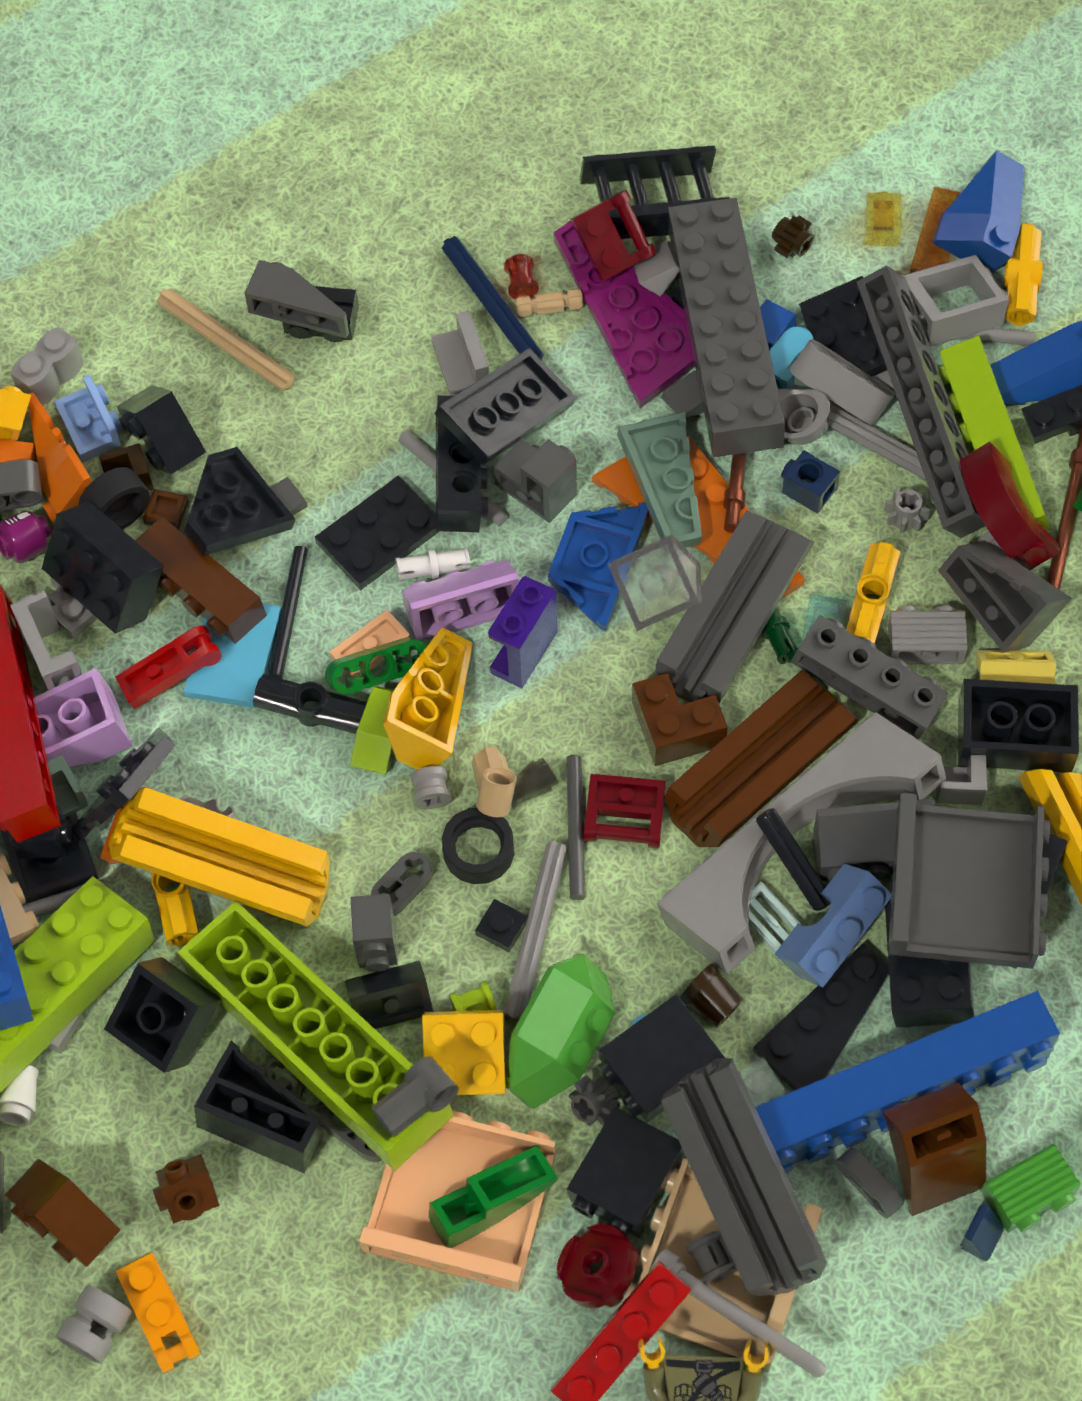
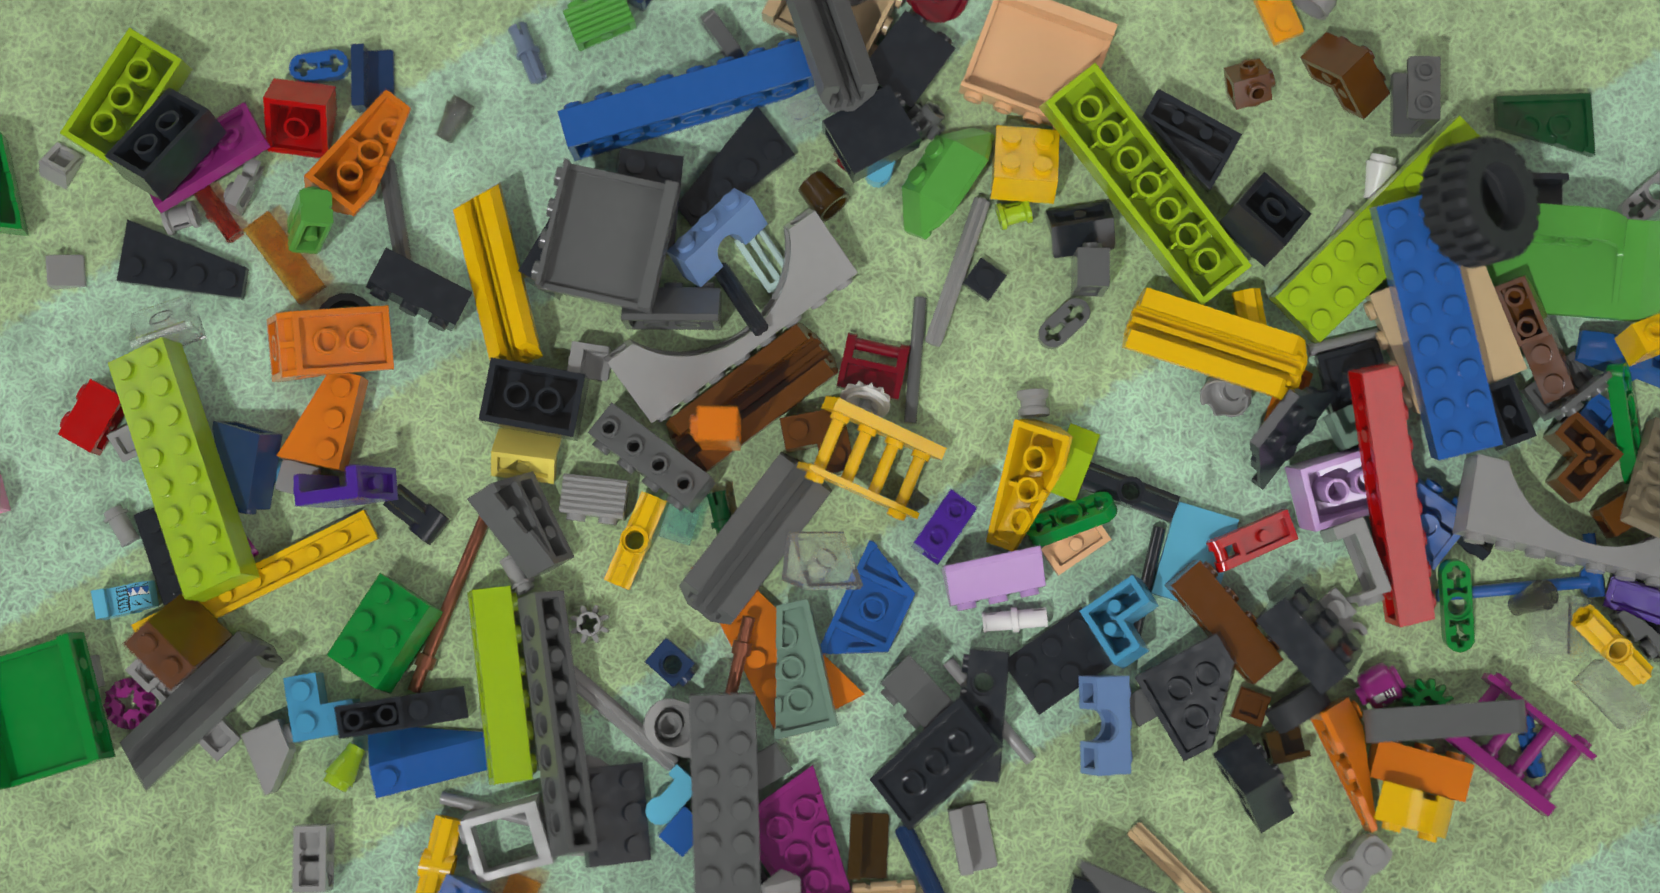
camera: 175 degrees left, 20 degrees up
light blue bracket [54,375,123,462] -> none
dark grey piece [371,1057,458,1137] -> none
green slope [428,1145,558,1248] -> none
black tyre [442,808,515,884] -> none
tan piece [472,747,517,817] -> none
clear smoke cone [511,757,559,808] -> none
light grey beam [789,339,894,425] -> none
reddish brown slope [883,1082,986,1216] -> none
dark red arch [960,442,1060,570] -> none
none -> orange brick [691,406,742,451]
none -> yellow fence [797,396,947,521]
none -> white gear [840,381,891,418]
none -> dark brown panel [847,812,889,880]
none -> medium blue arch [1079,675,1133,776]
none -> dark azure brick [1080,574,1159,669]

